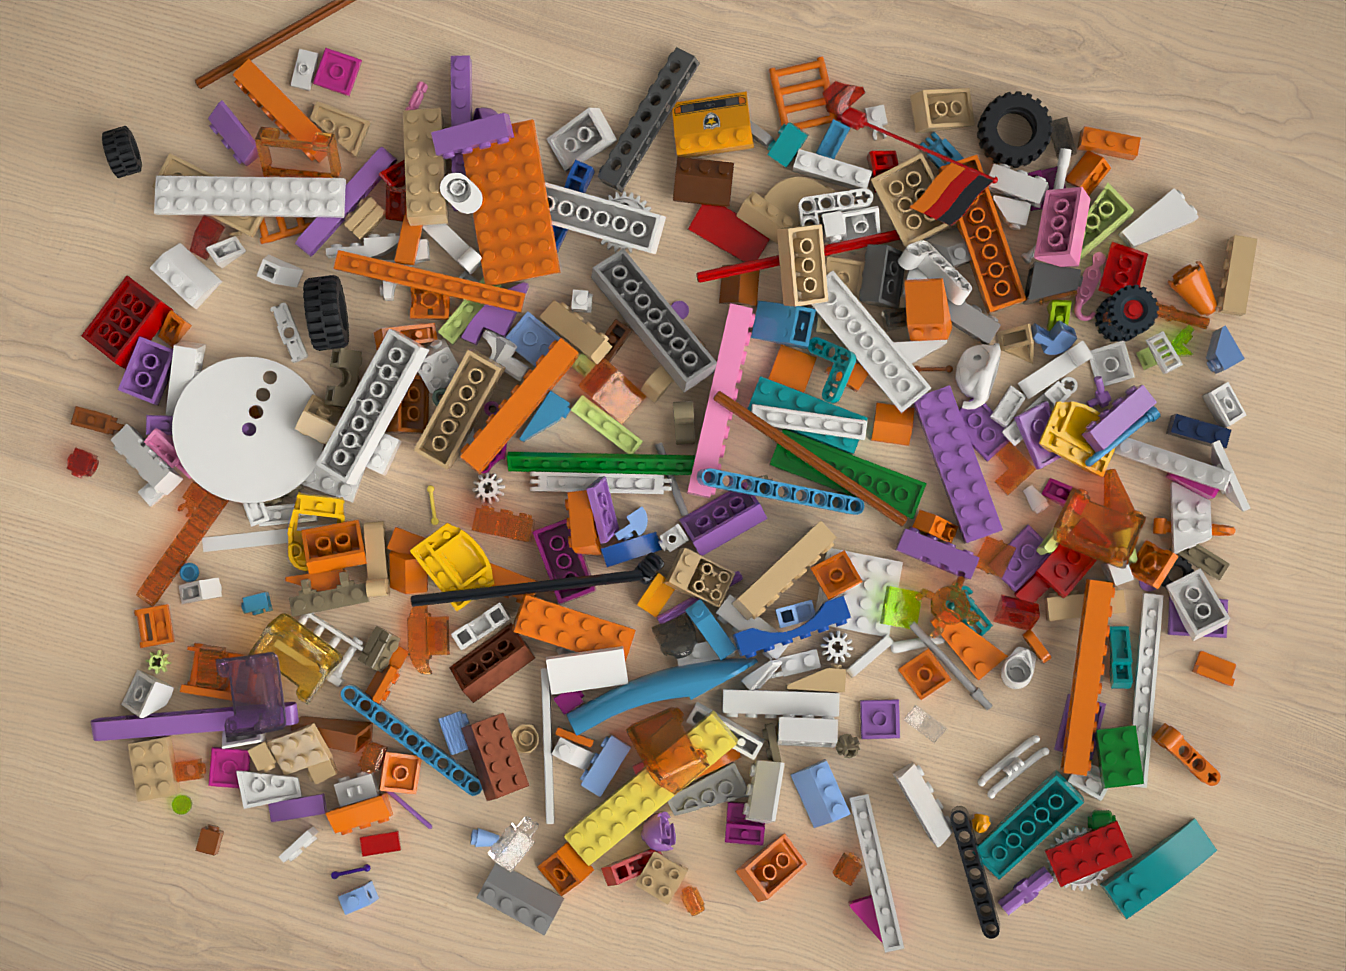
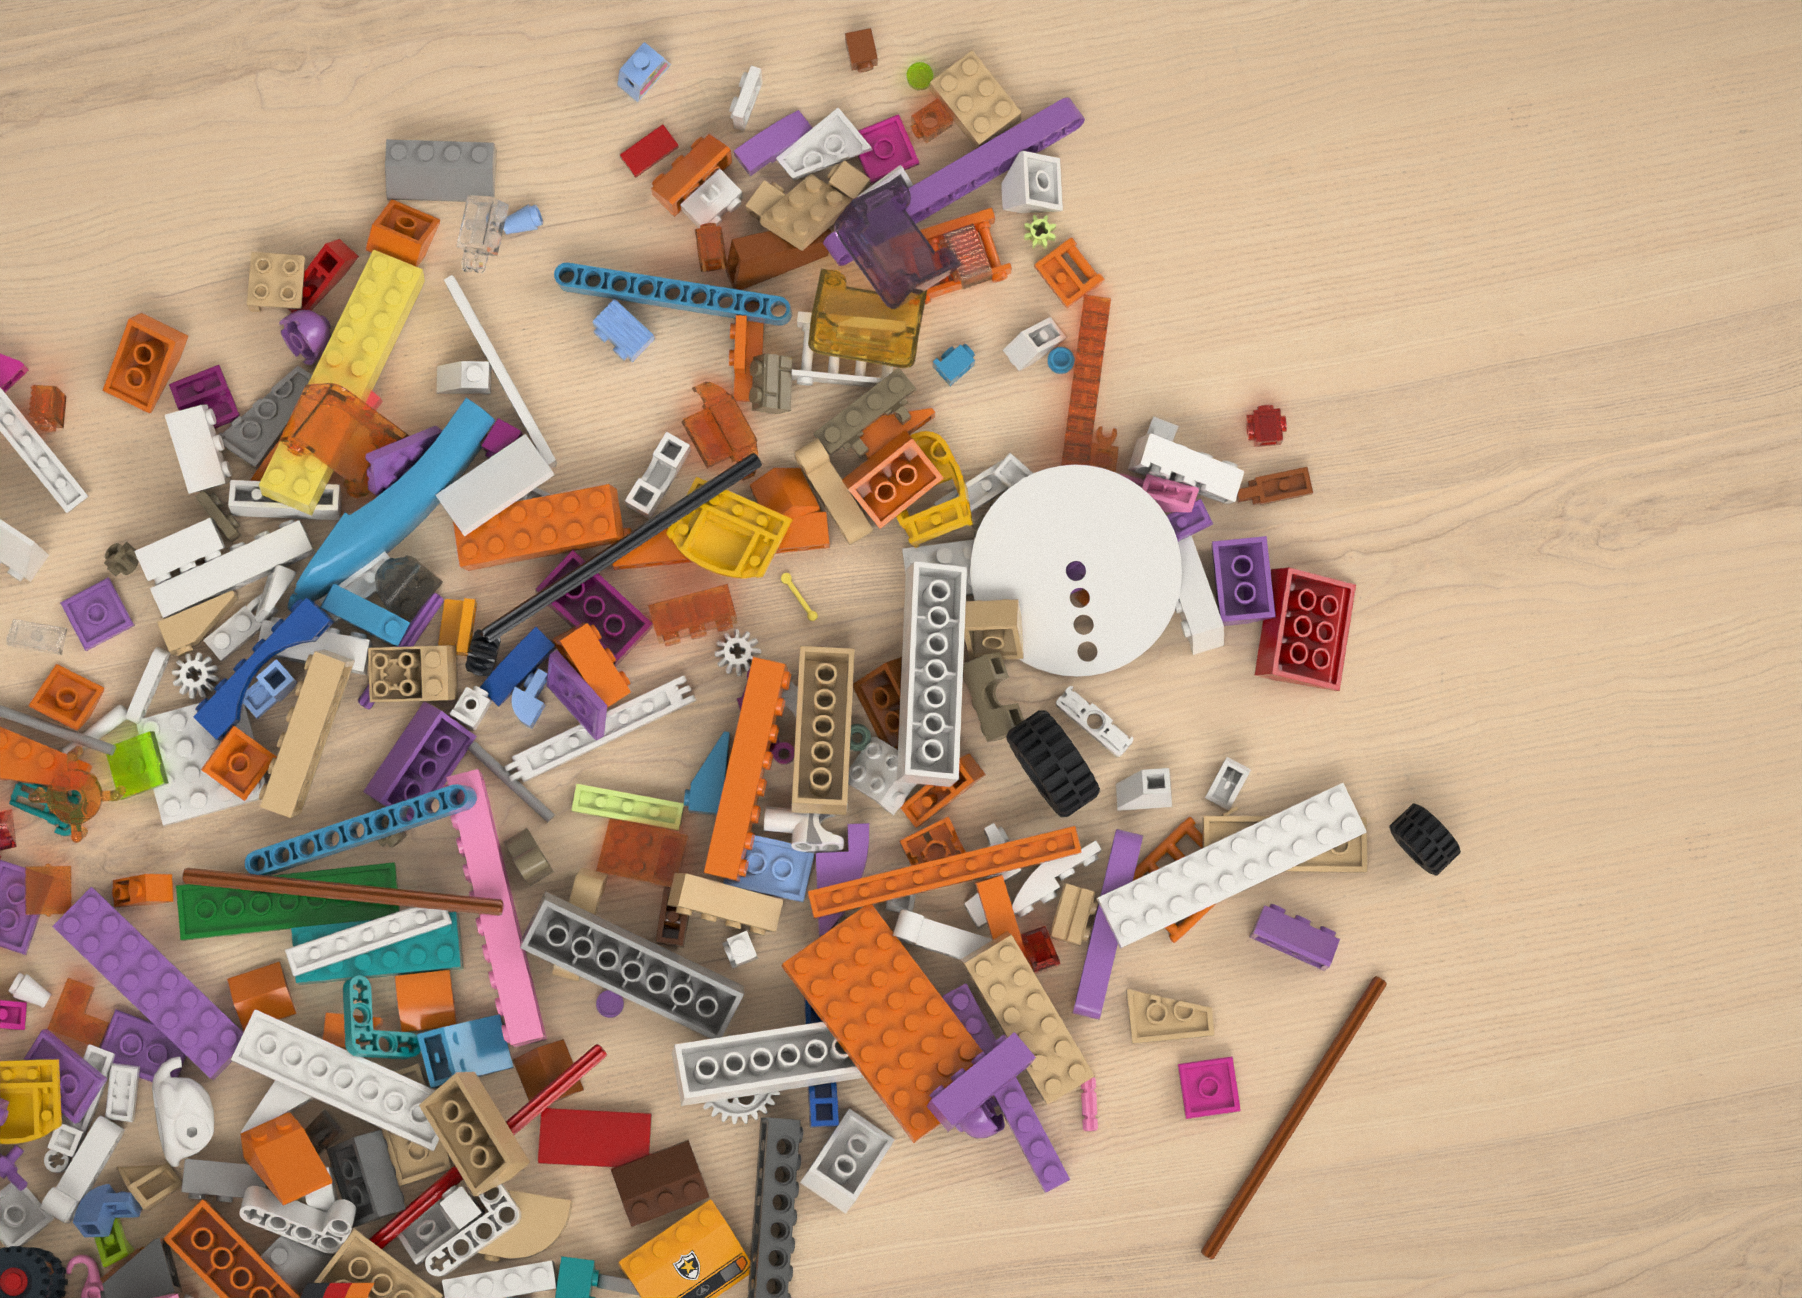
camera: 150 degrees right, 5 degrees down
white slope [150,243,223,309] -> none
orange slope [158,310,192,348] -> none
clear red slope [190,215,225,261] -> none
white sticker [202,523,337,552] -> none
orange brick [232,59,335,163] -> none
clear orange hinge [255,127,342,178] -> none
white plate [291,49,319,91] -> none
dark purple hinge [331,864,371,879] -> none
white brick [366,433,402,476] -> none
red slope [379,160,406,194] -> none
orange slope [379,752,422,794] -> none
medium lavender axle [386,791,432,829] -> none
yellowish green plate [438,277,502,345] -> none
white piece [440,172,483,214] -> none
copper slope [449,623,536,703] -> none
copper brick [461,713,529,801] -> none
green plate [507,452,696,475] -> none
tan hat [511,724,539,753] -> none
orange tile [555,726,595,747] -> none
yellowish green tile [572,353,596,379] -> none
light blue brick [580,735,631,797] -> none
clear orange brick [680,885,705,916] -> none
tan brick [736,191,800,244] -> none
light blue slope [791,759,850,828] -> none
medium lavender wedge [895,527,979,580] -> none
dark orange hinge [914,365,953,373] -> none
none -> medium lavender wing [365,426,442,496]

